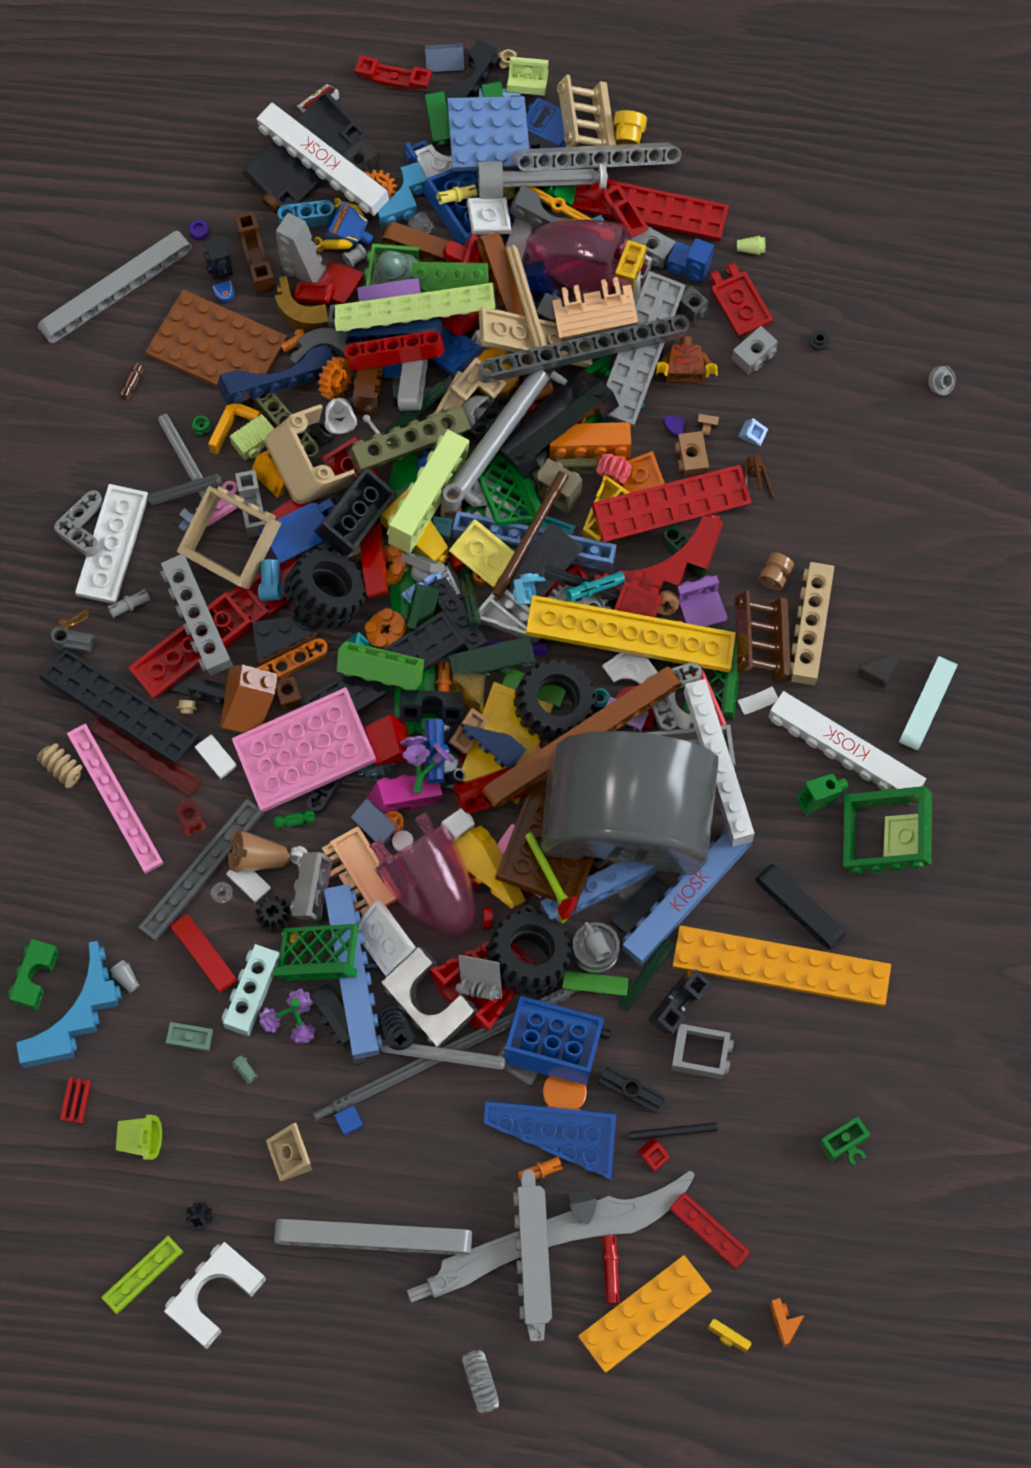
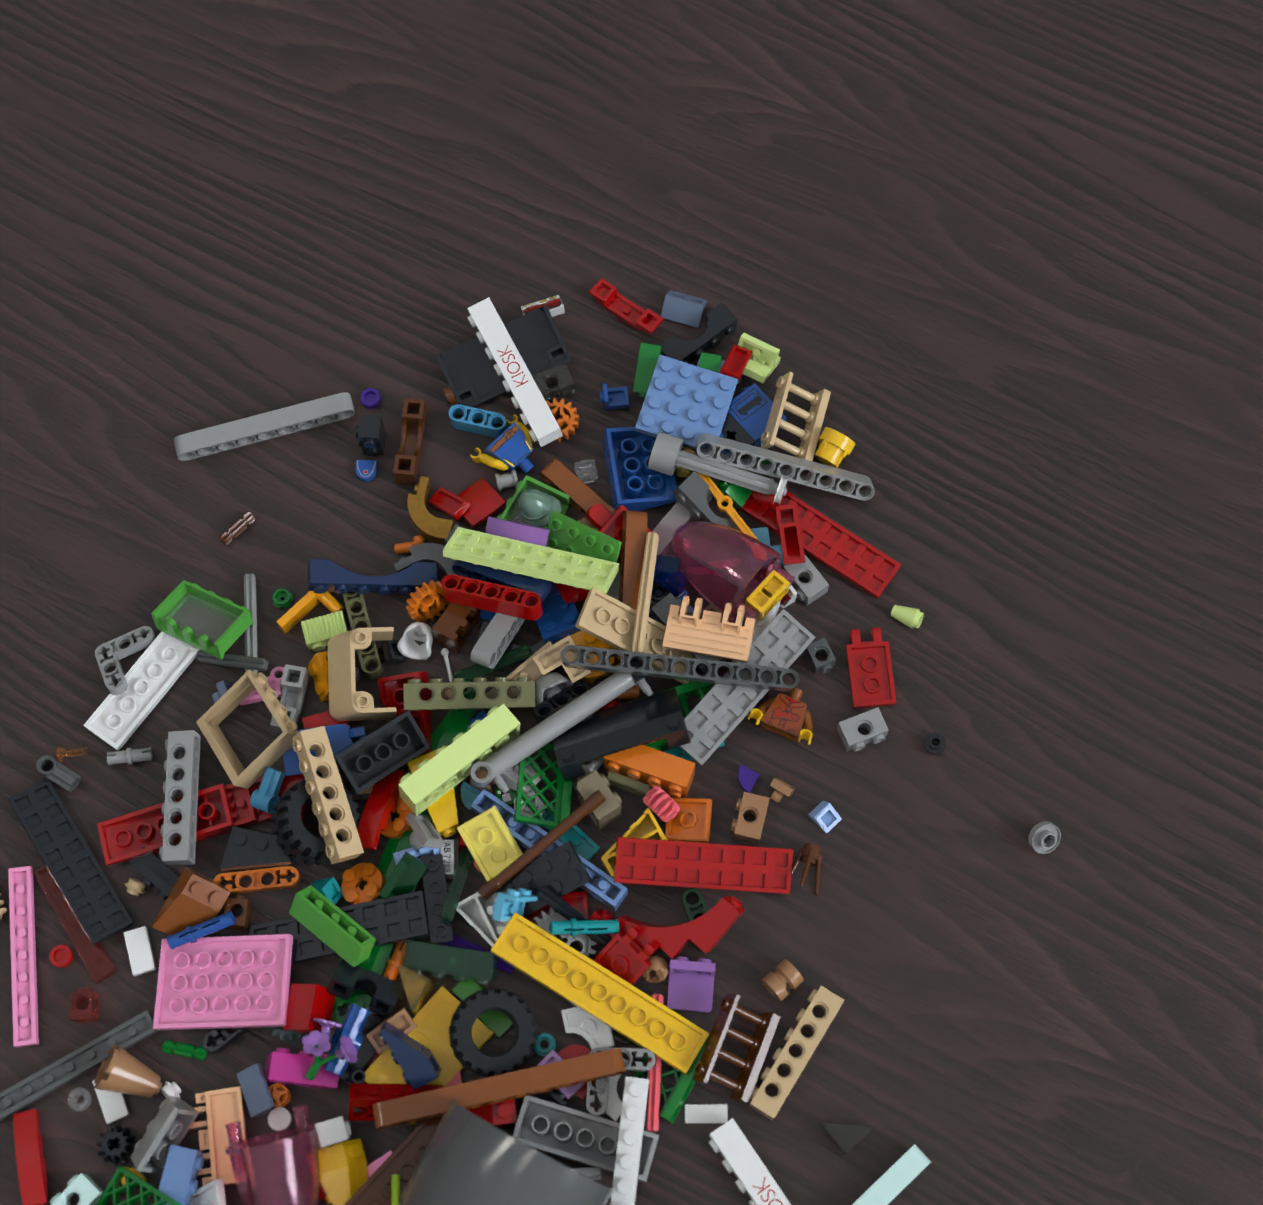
camera: 25 degrees right, 0 degrees up
dark orange plate [145,290,288,403] -> none
light grey wedge [276,213,326,283] -> none
dark azure arch [378,162,426,228] -> none
white tile [414,144,452,179] -> none
light yellow pin [436,184,477,205] -> none
white plate [467,197,512,235] -> none
tan plate [498,49,517,69] -> none
blue brick [666,238,714,284] -> none
none -> red tile [49,945,74,968]
none -> window [151,580,254,660]
none -> blue pin [167,911,236,950]
none -> tan brick [292,726,364,864]
none -> red tile [720,344,753,382]

